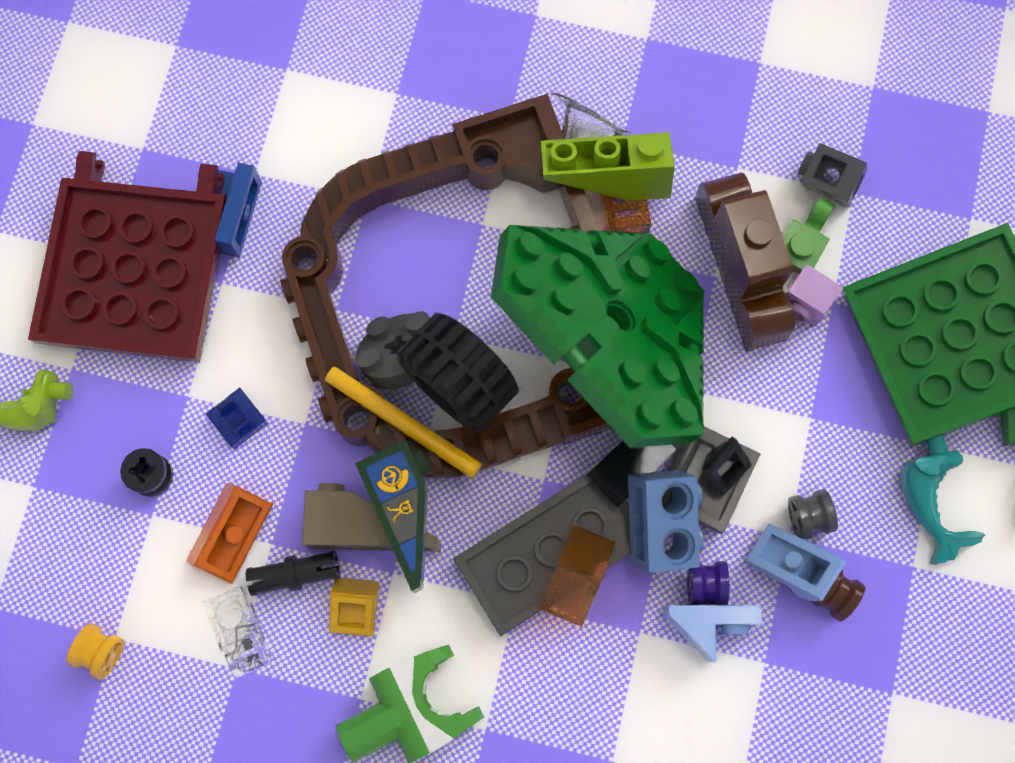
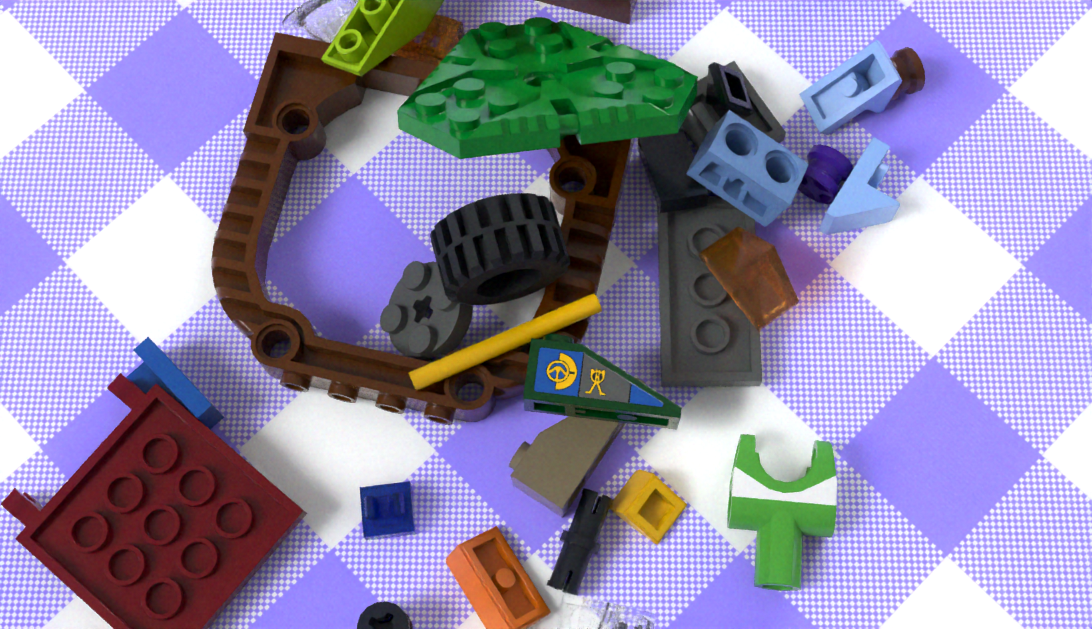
camera: 55 degrees left, 5 degrees down
dark grey wheel [788,489,838,540] -> none

